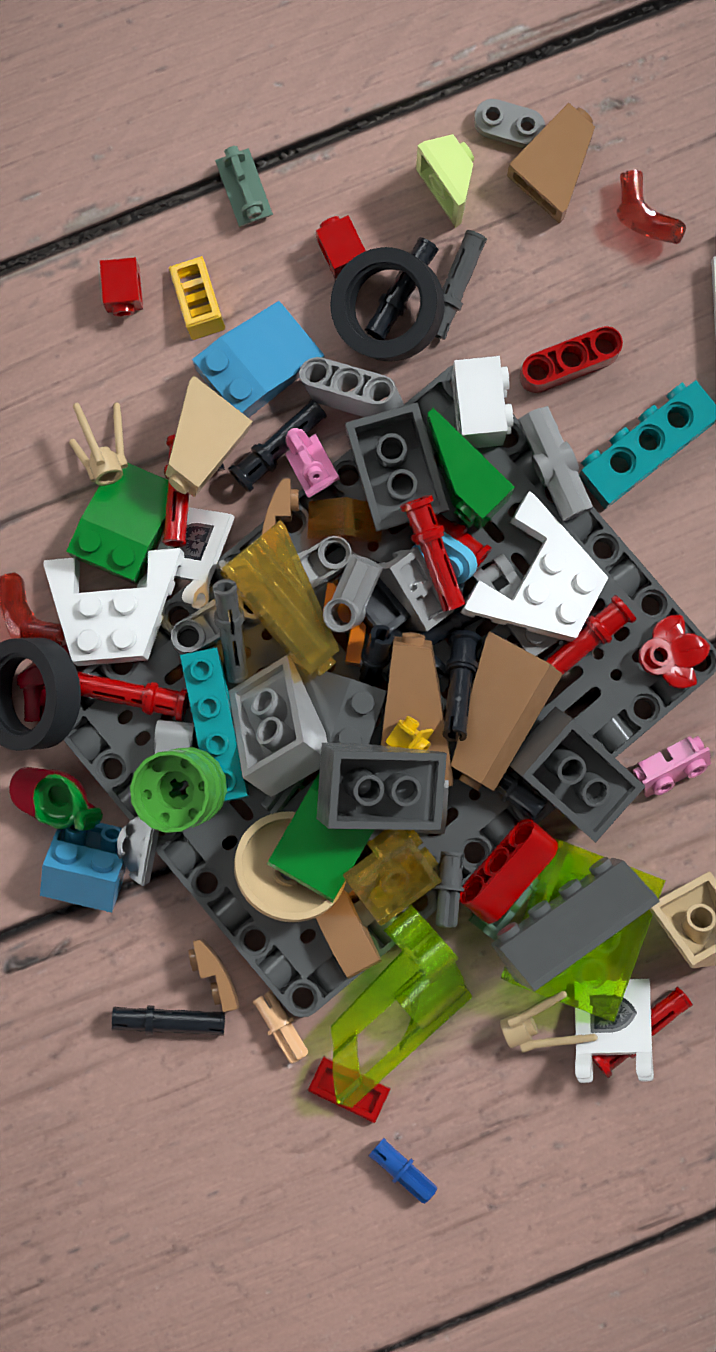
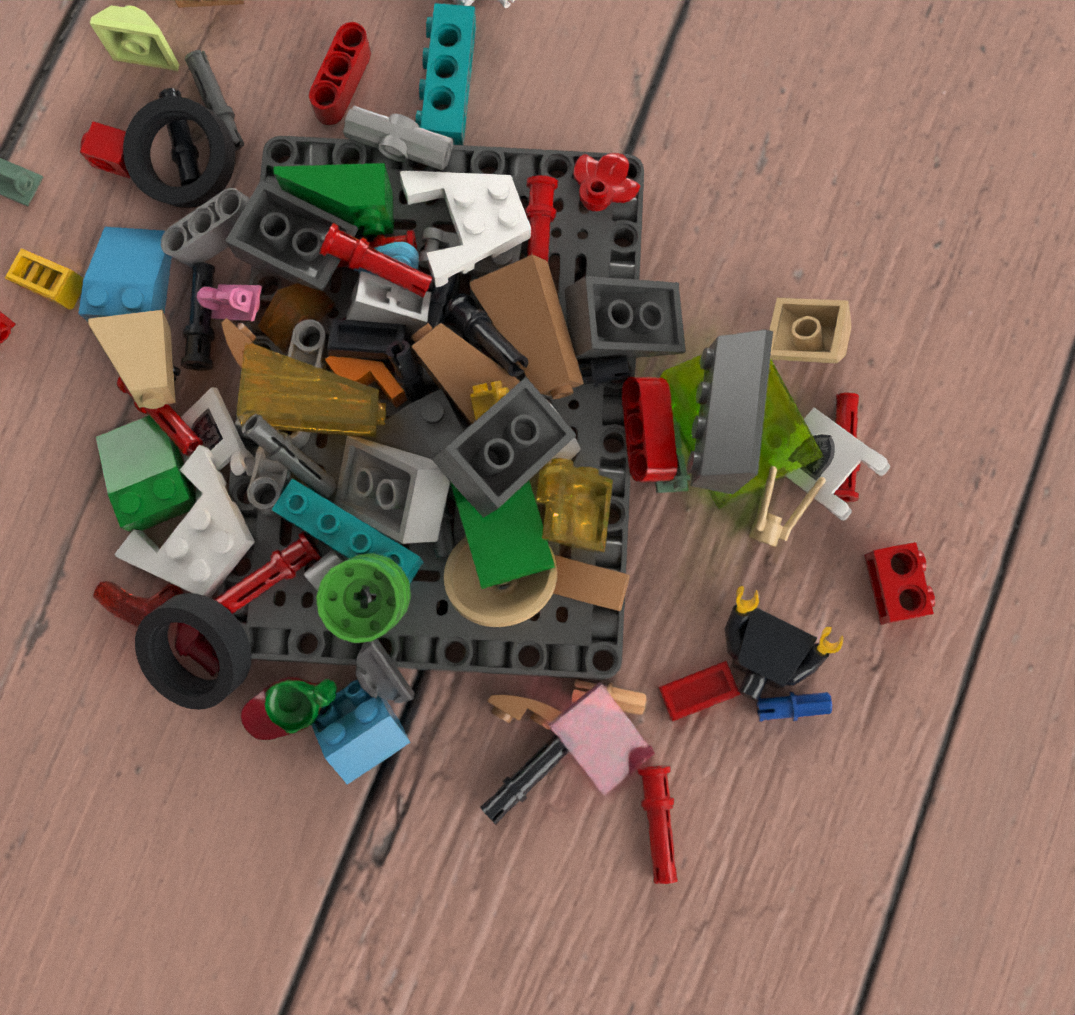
camera: 50 degrees left, 5 degrees down
tan plant [69,402,128,486] -> none
light grey piece [323,554,383,632] -> none
clear neon green panel [331,905,473,1108] -> none
dark grey axle [435,851,465,928] -> none
white brick [451,356,513,448] -> none
bright pink hinge [633,736,711,798] -> none
none -> clear pink piece [548,682,655,796]
none -> red pin [637,765,678,884]
none -> black torso [724,586,843,701]
none -> red brick [864,542,935,625]

